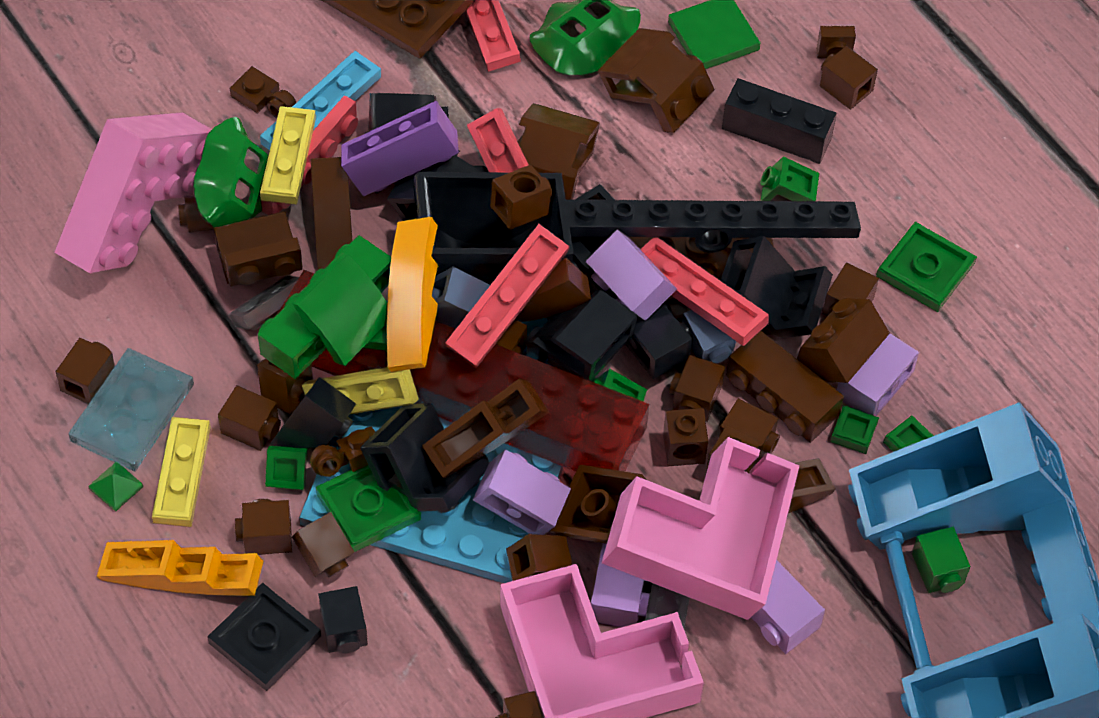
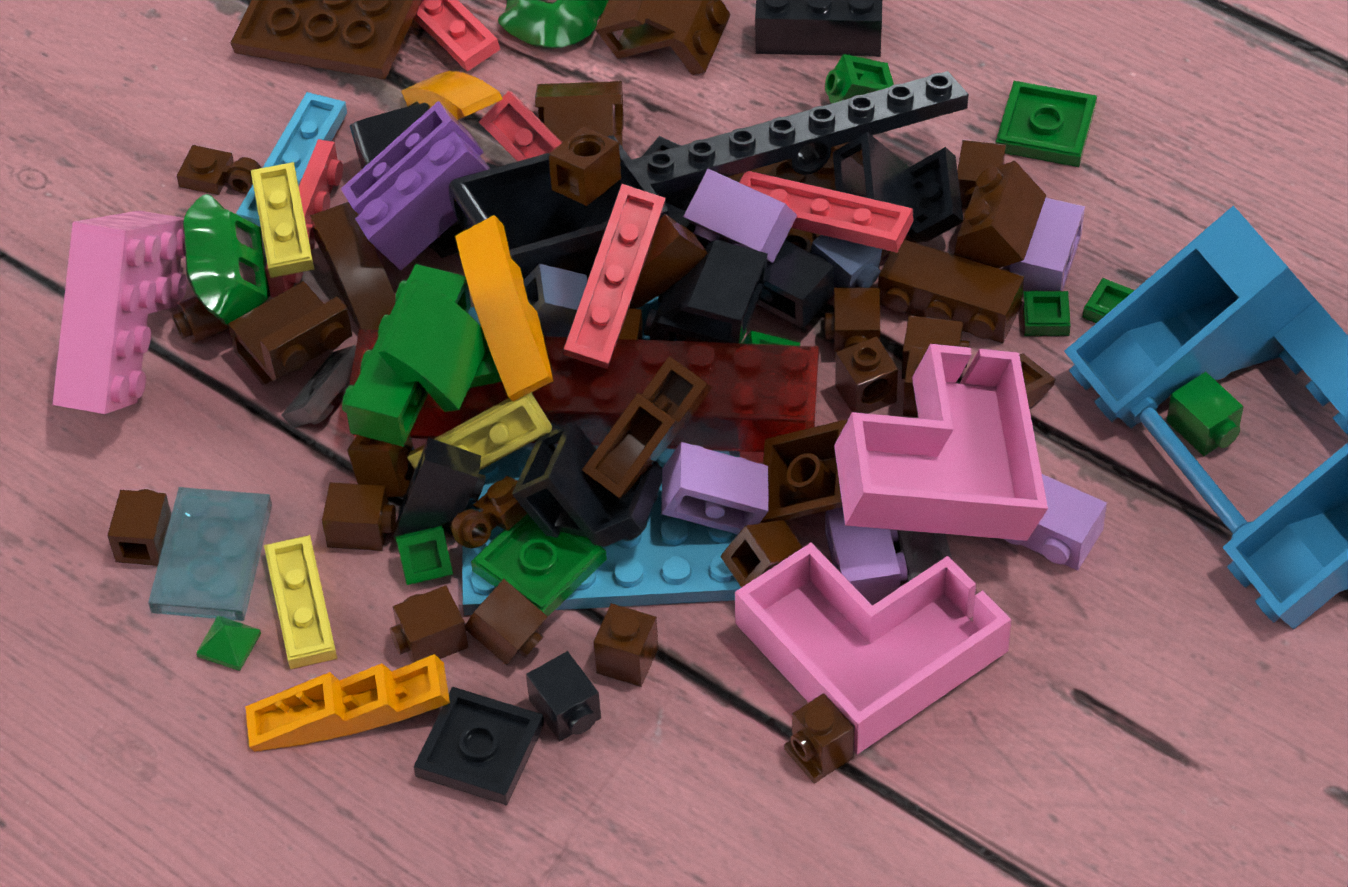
camera: 15 degrees left, 5 degrees down
none -> medium lavender brick [355,130,490,270]
none -> light orange slope [401,71,503,120]
none -> reddish brown brick [593,603,659,687]

